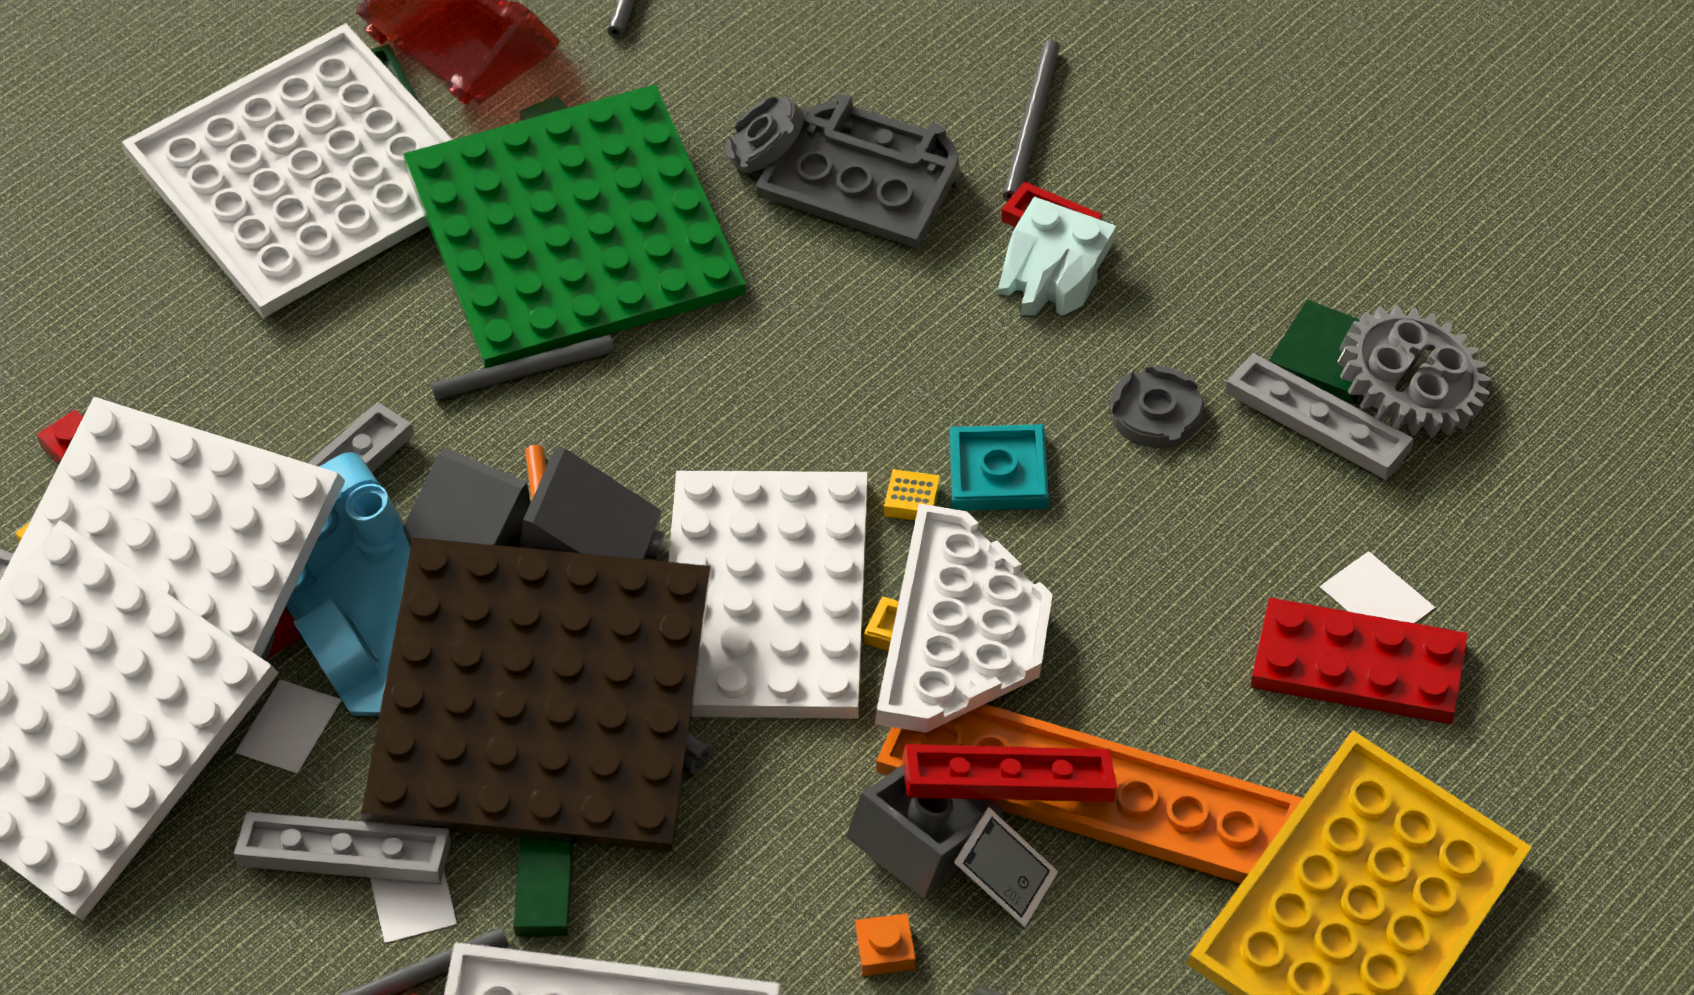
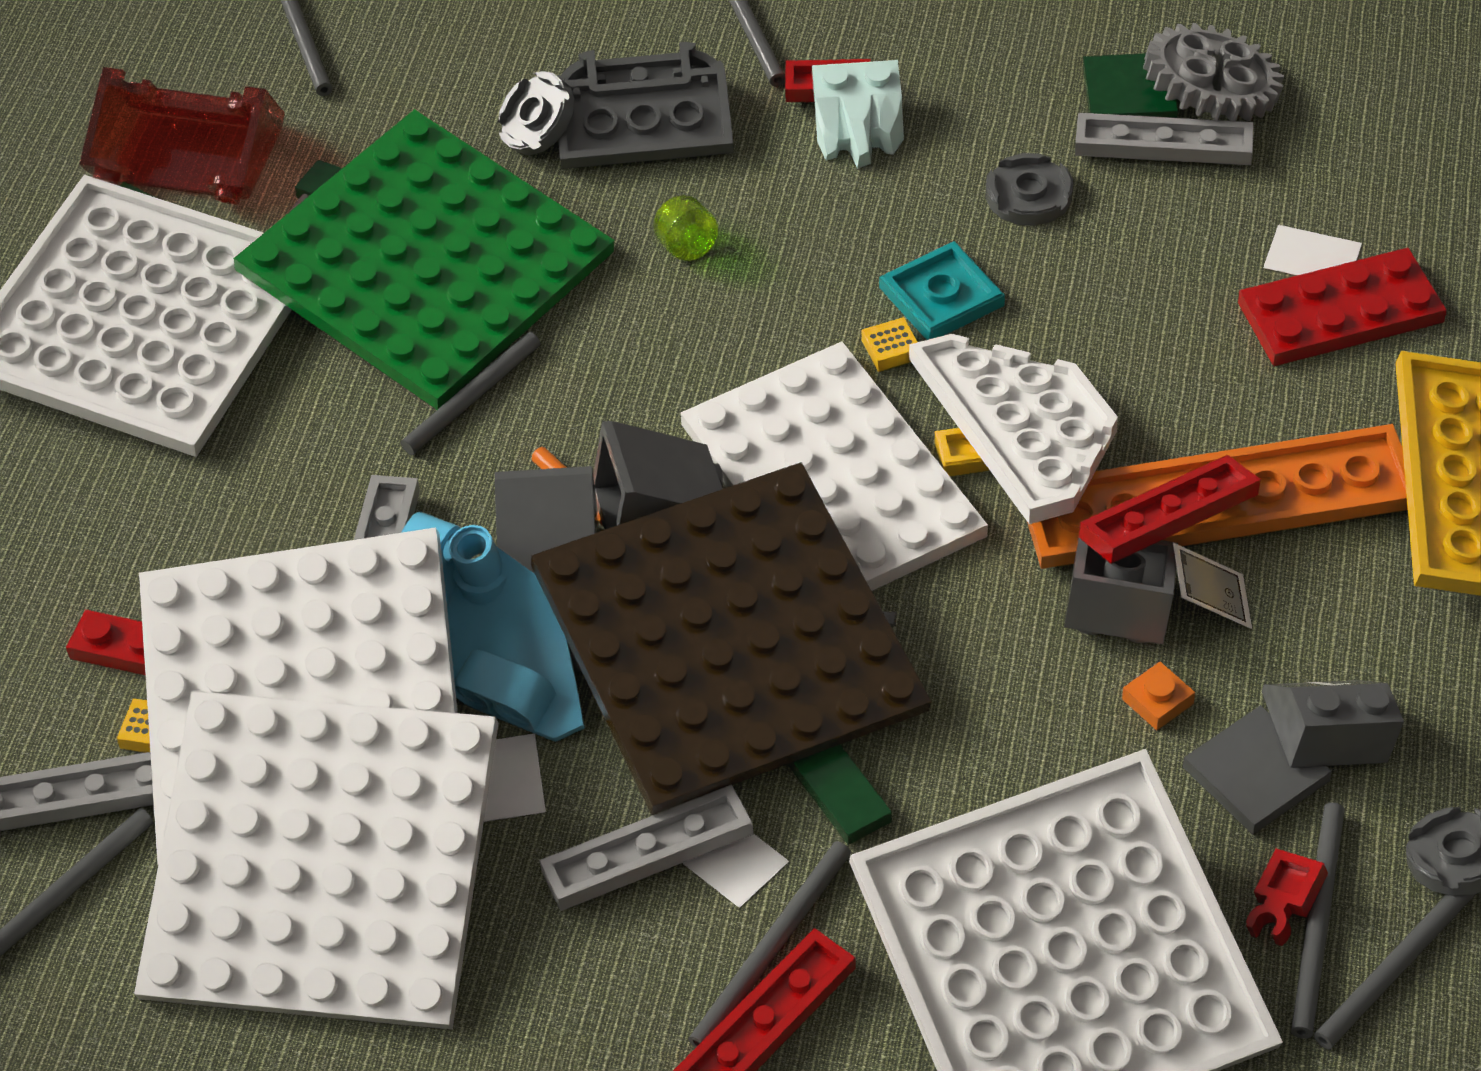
camera: 30 degrees left, 0 degrees up
none -> clear neon green head [653,195,718,261]

